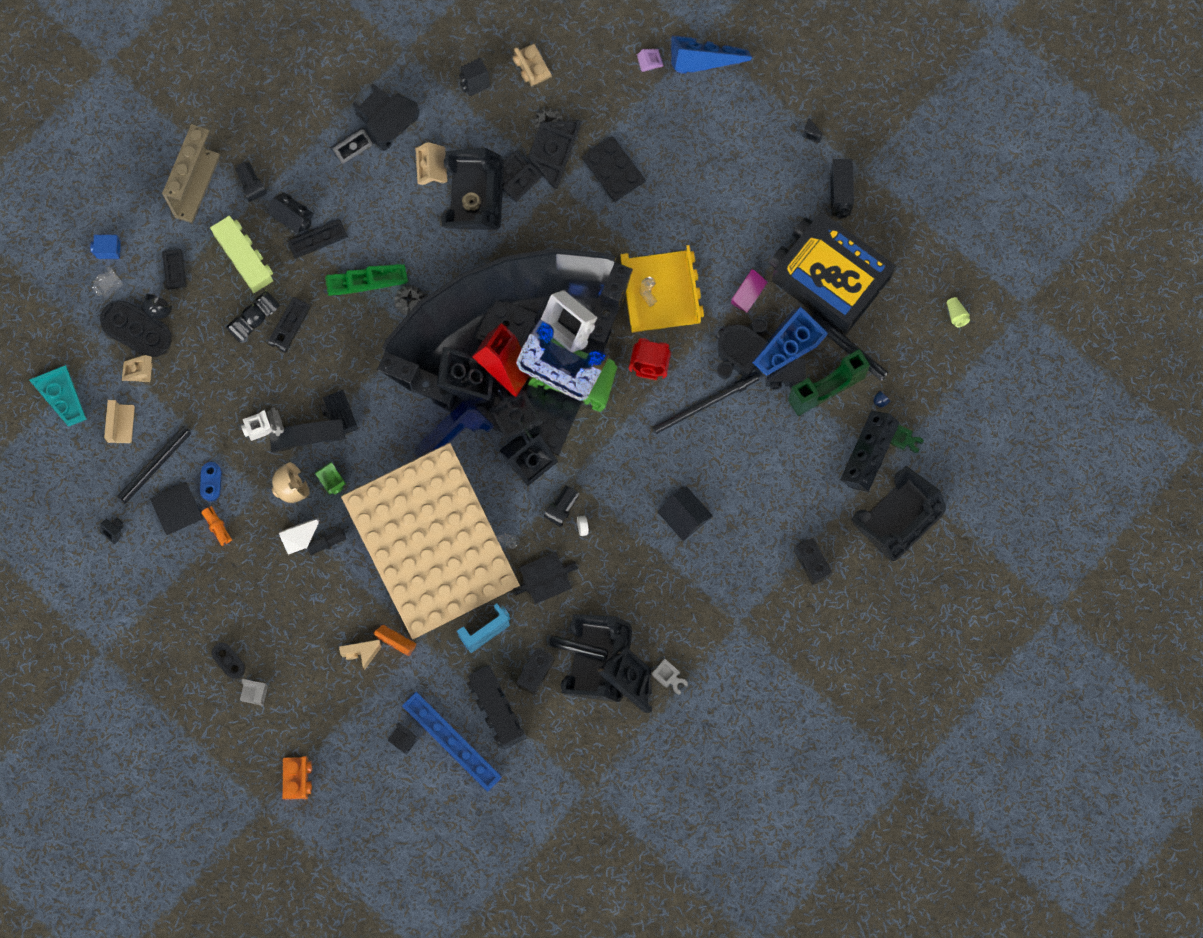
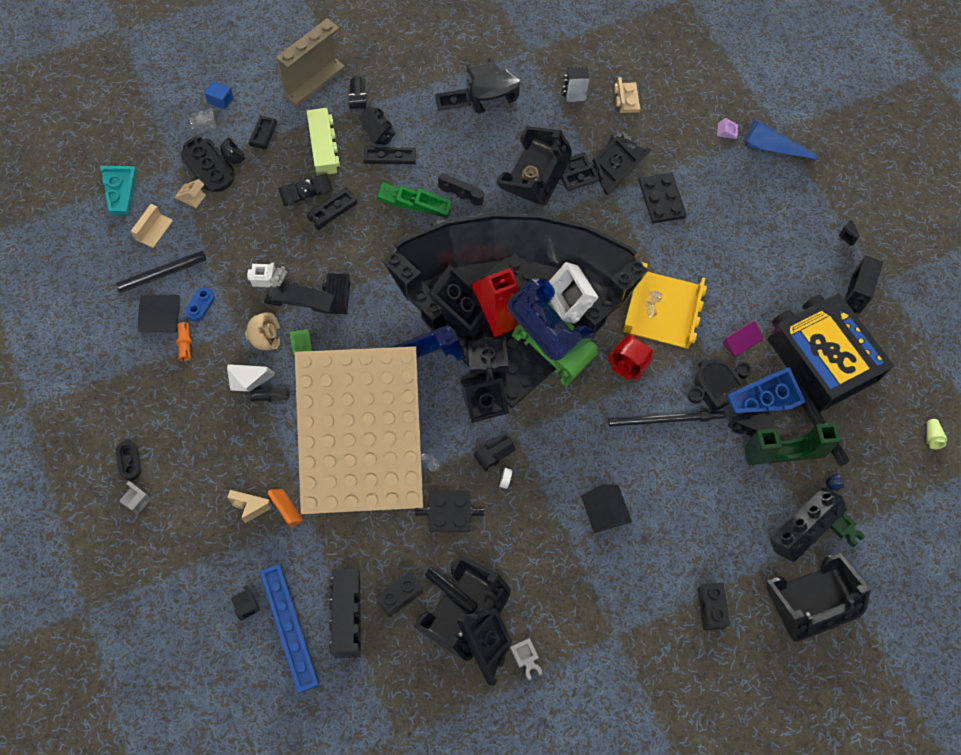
camera: 20 degrees right, 10 degrees down
black tile [100,517,123,545] -> none
orange bracket [283,756,312,799] -> none
tan panel [415,142,447,185] -> none
dark azure panel [457,603,510,653] -> none
none -> black hinge [438,173,484,206]

